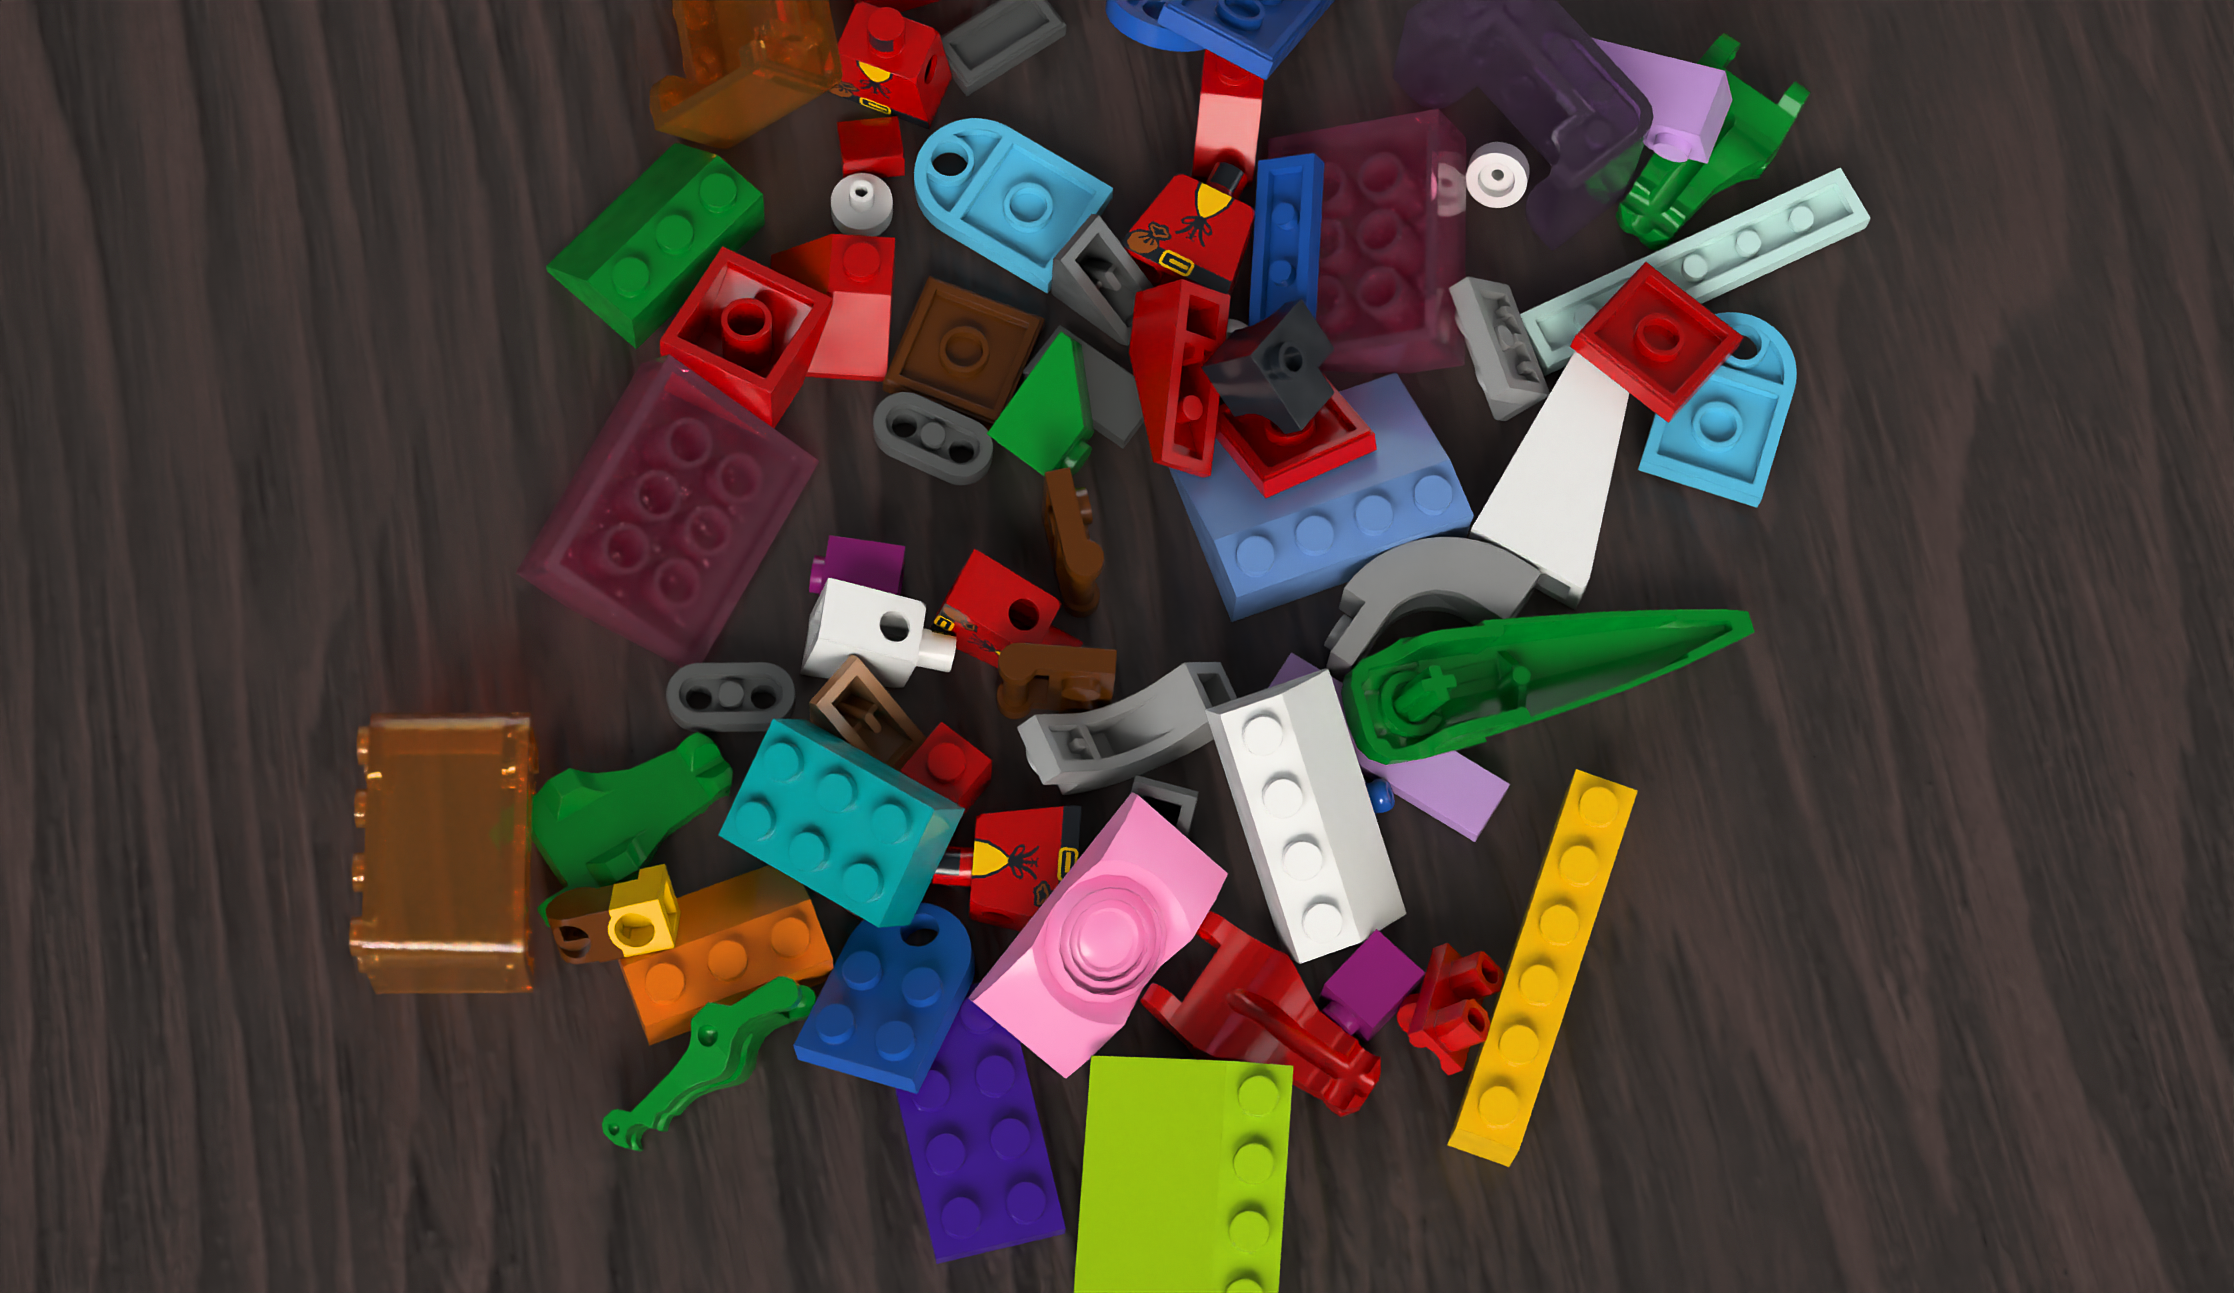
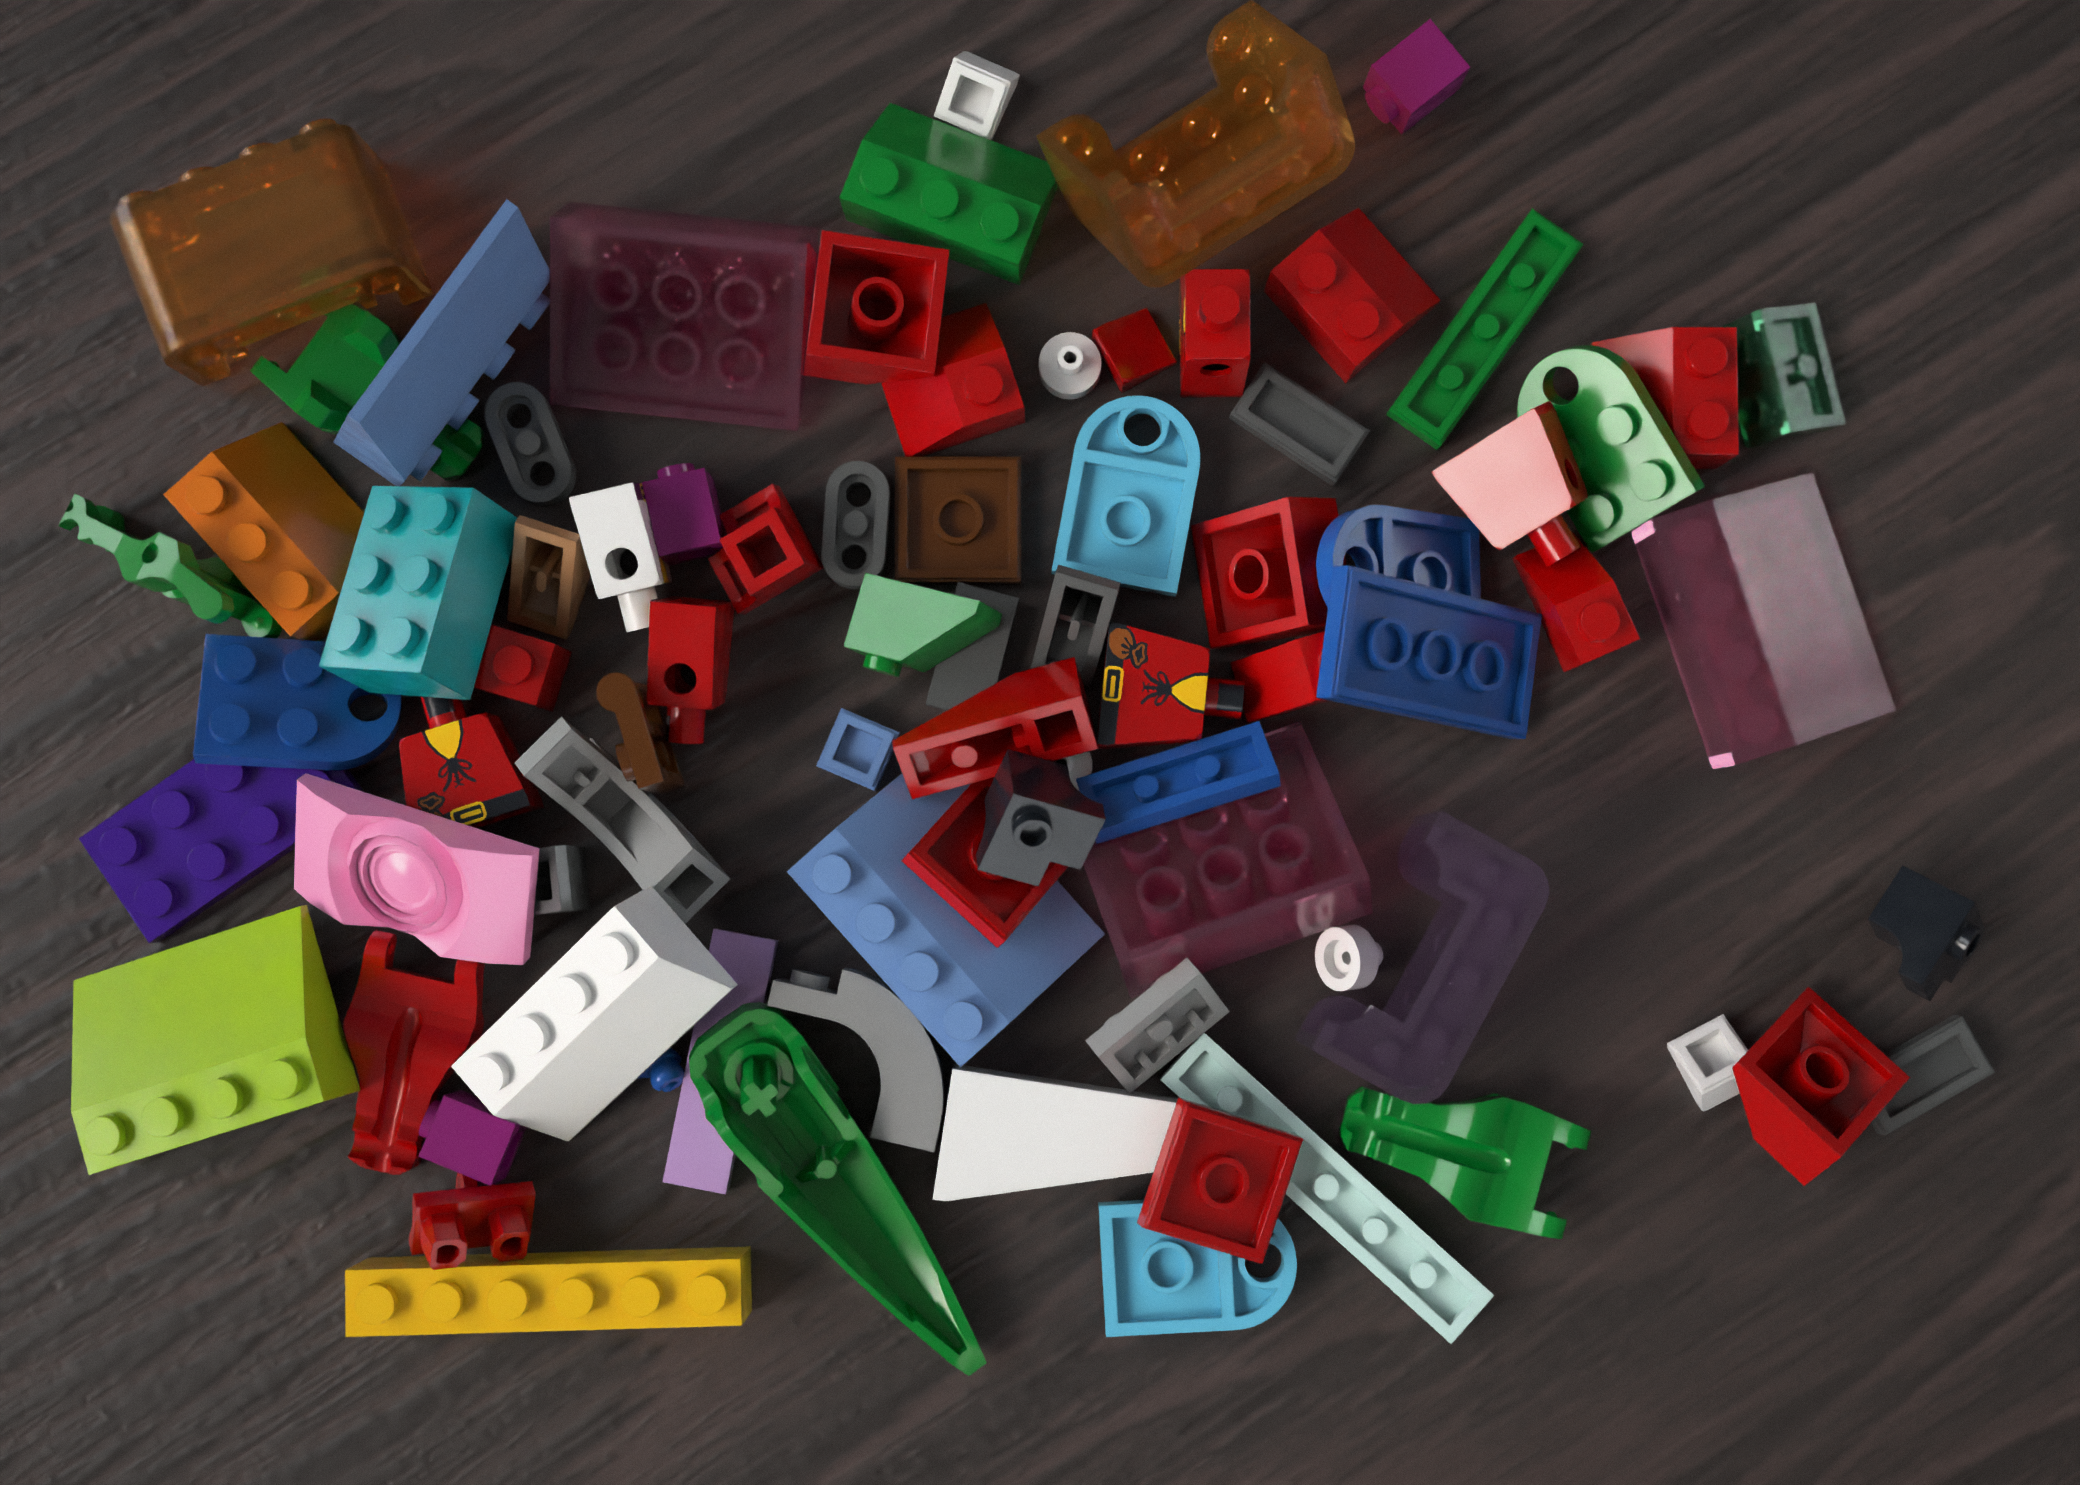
camera: 80 degrees right, 15 degrees up
leg [545,864,681,964] -> none
reddish brown plate [1041,467,1104,618] -> none
lavender slope [1547,28,1733,163] -> none
none -> medium blue slope [333,199,553,486]
none -> red brick [708,484,824,615]
none -> medium blue tile [816,708,901,792]
none -> white slope [934,51,1020,140]
none -> red slope [1191,497,1346,649]

